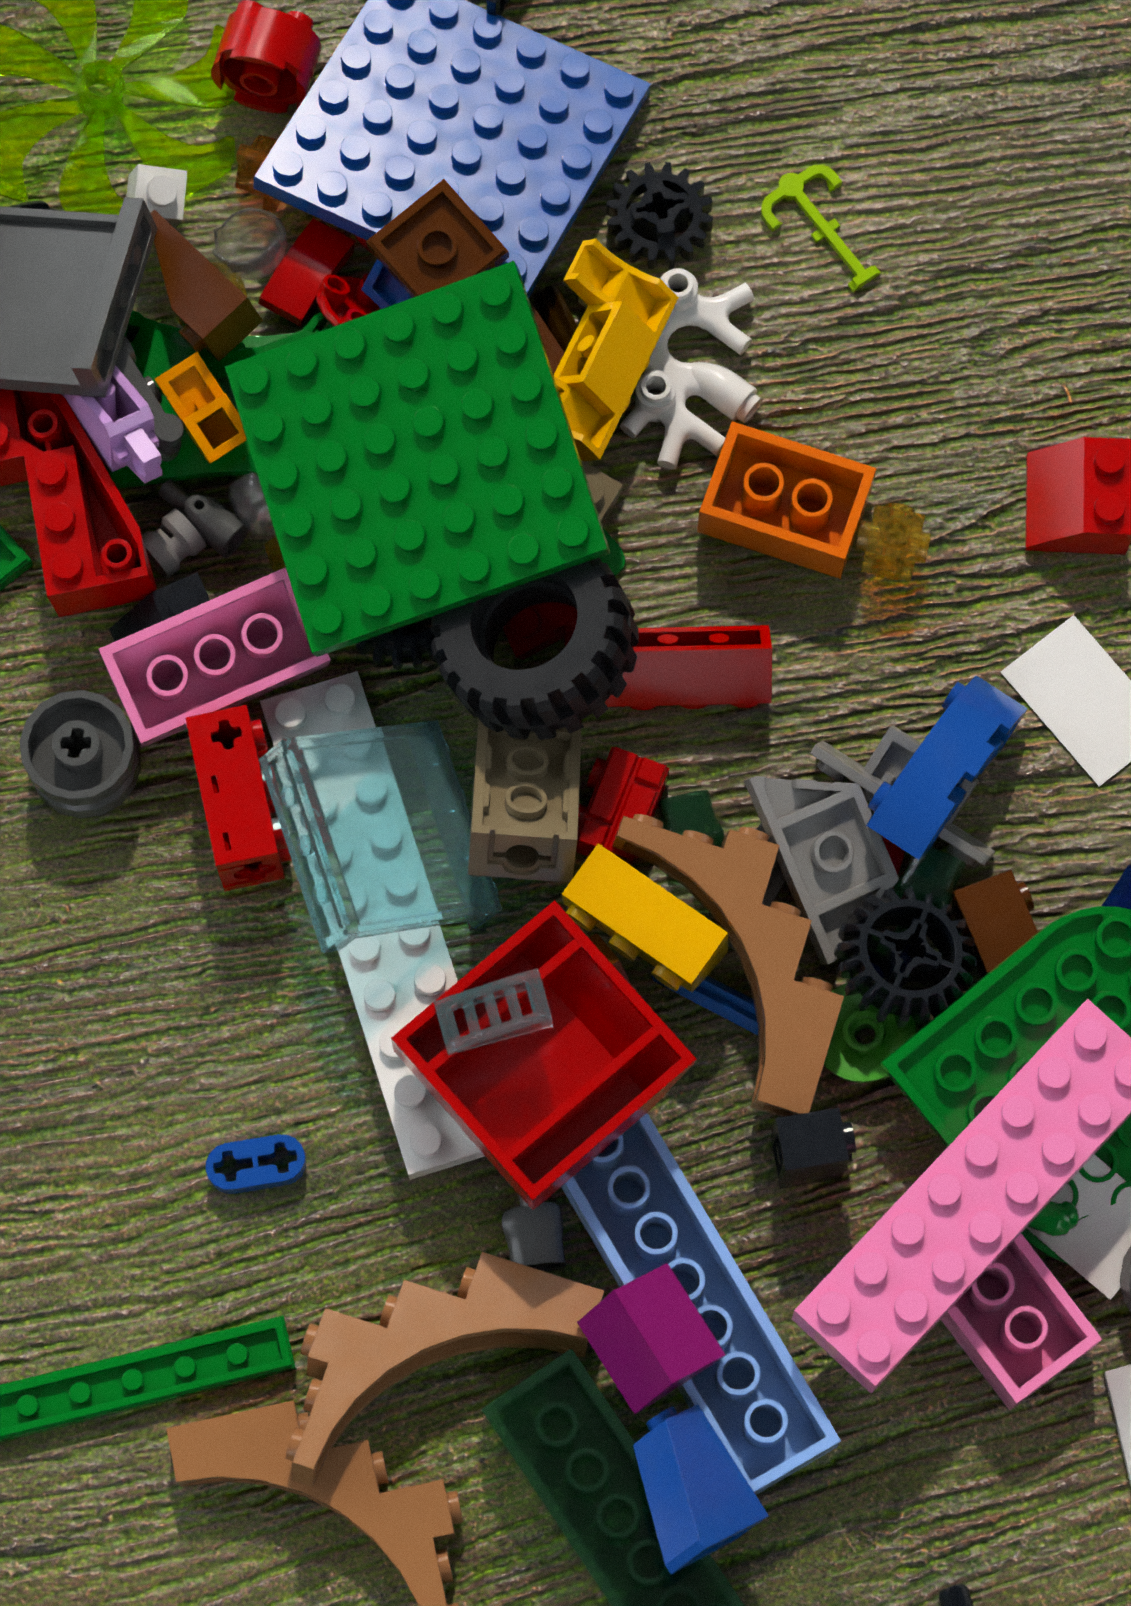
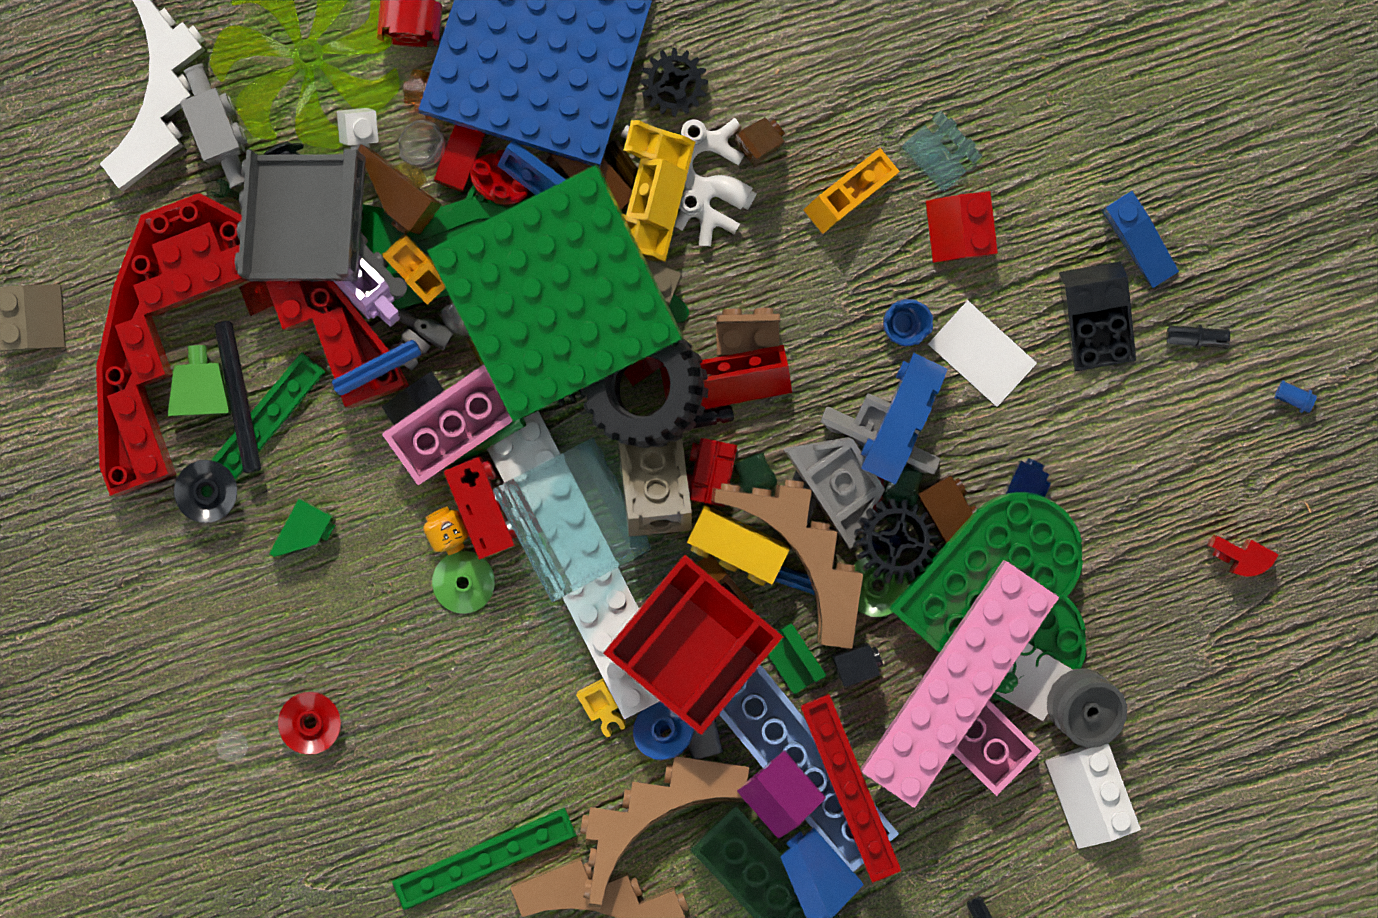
camera: 10 degrees left, 15 degrees up
dark grey wheel [20,690,141,818] -> none
blue beam [206,1134,307,1194] -> none
reddish brown tile [366,179,509,298] -> none
clear light blue slope [434,968,552,1055] -> none
orange brick [697,421,877,579] -> none
lime piece [761,164,881,293] -> none
clear yellow brick [855,503,931,581] -> none
none -> blue axle [332,340,421,395]
none -> light orange head [423,506,469,556]
none -> bright green dish [432,551,495,613]
none -> green bar [445,418,526,470]
none -> yellow plate [576,678,626,737]
none -> blue dish [633,701,694,760]
none -> black axle [693,405,734,429]
none -> medium nougat bracket [716,308,780,355]
none -> reddish brown slope [735,117,785,168]
none -> green panel [768,622,827,694]
none -> red plate [800,694,902,883]
none -> light orange slope [803,148,900,234]
none -> blue hair [883,299,933,346]
none -> clear light blue plate [901,110,983,193]

